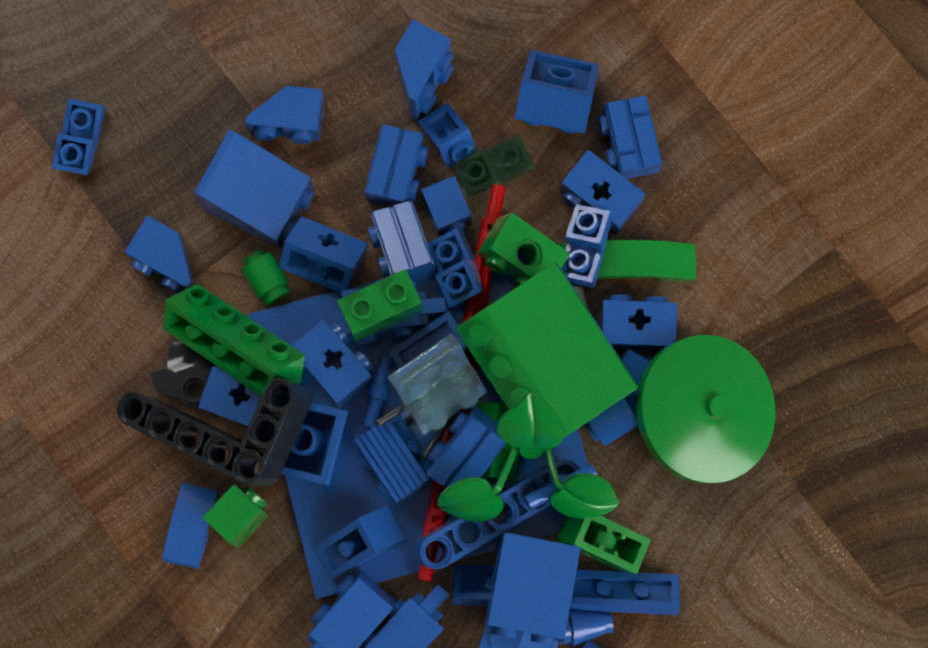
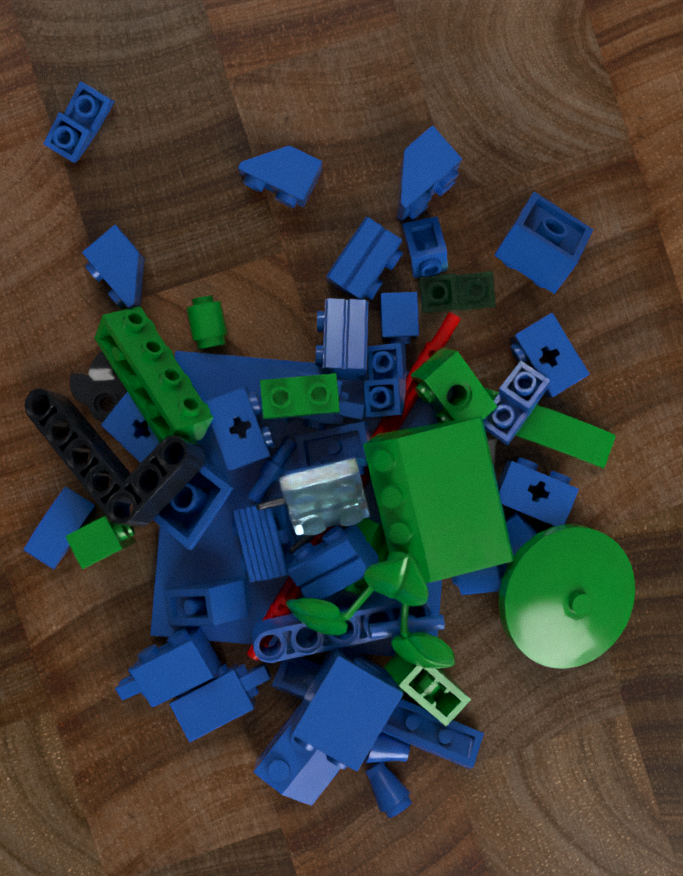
camera: 20 degrees right, 10 degrees up
blue slope [194,129,315,249] -> none
blue brick [279,216,368,293] -> none
blue brick [598,96,662,179] -> none

